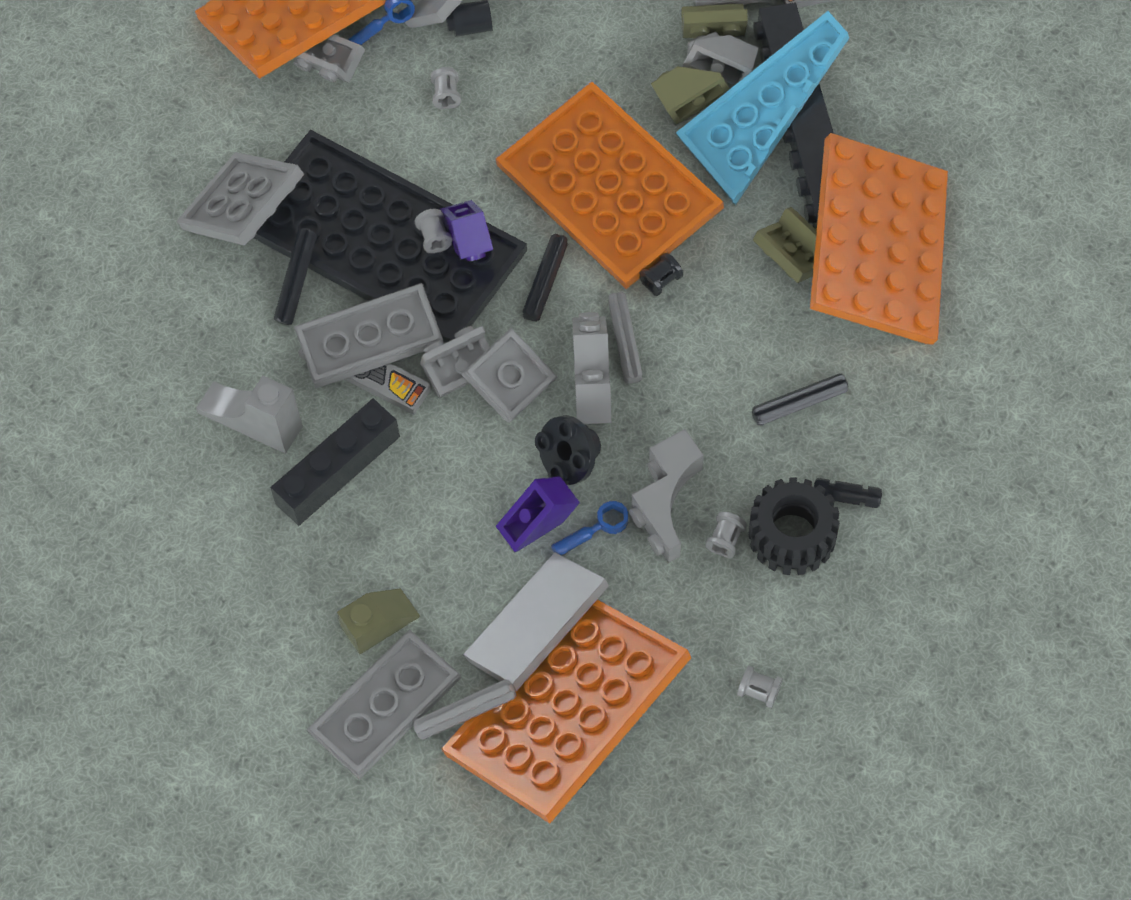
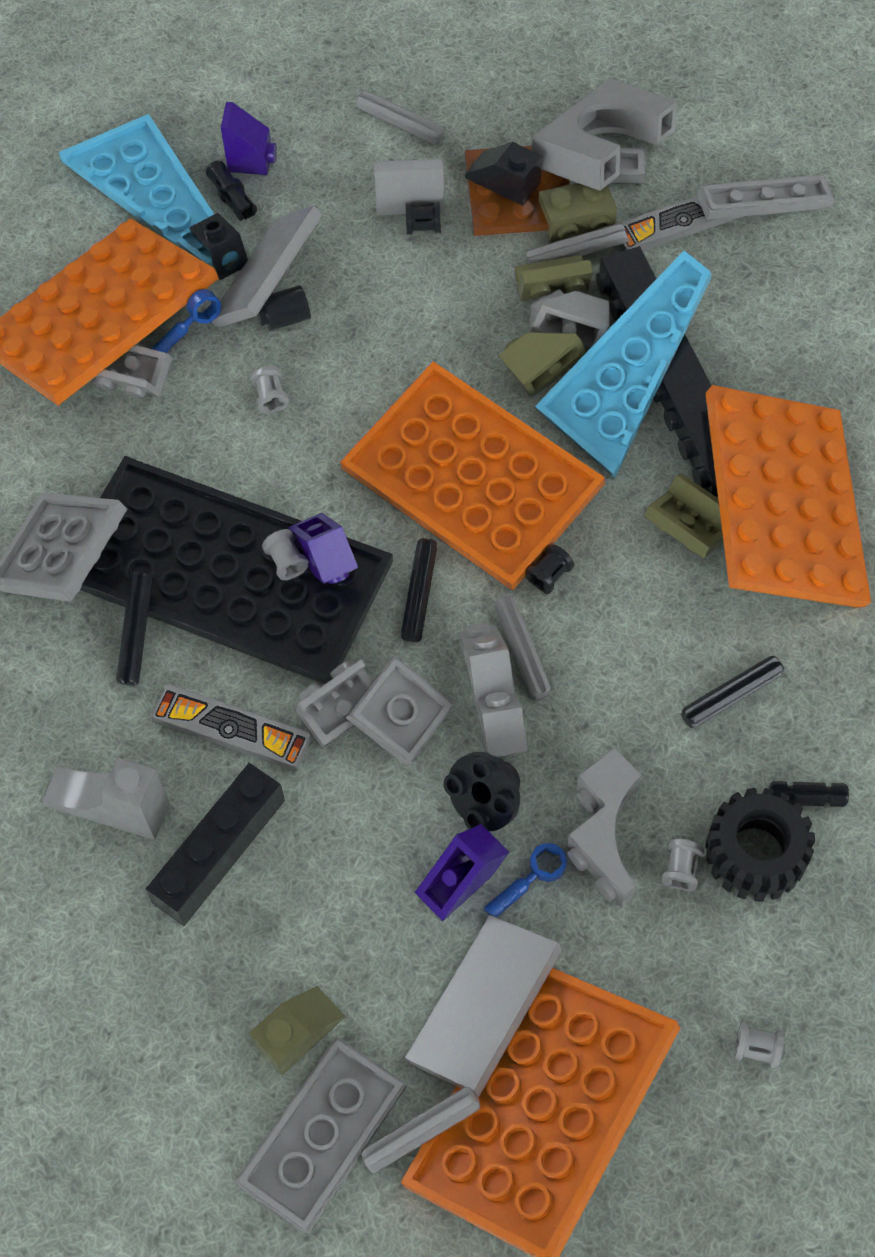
camera: 10 degrees left, 0 degrees up
light grey tile [294,283,444,389] -> none

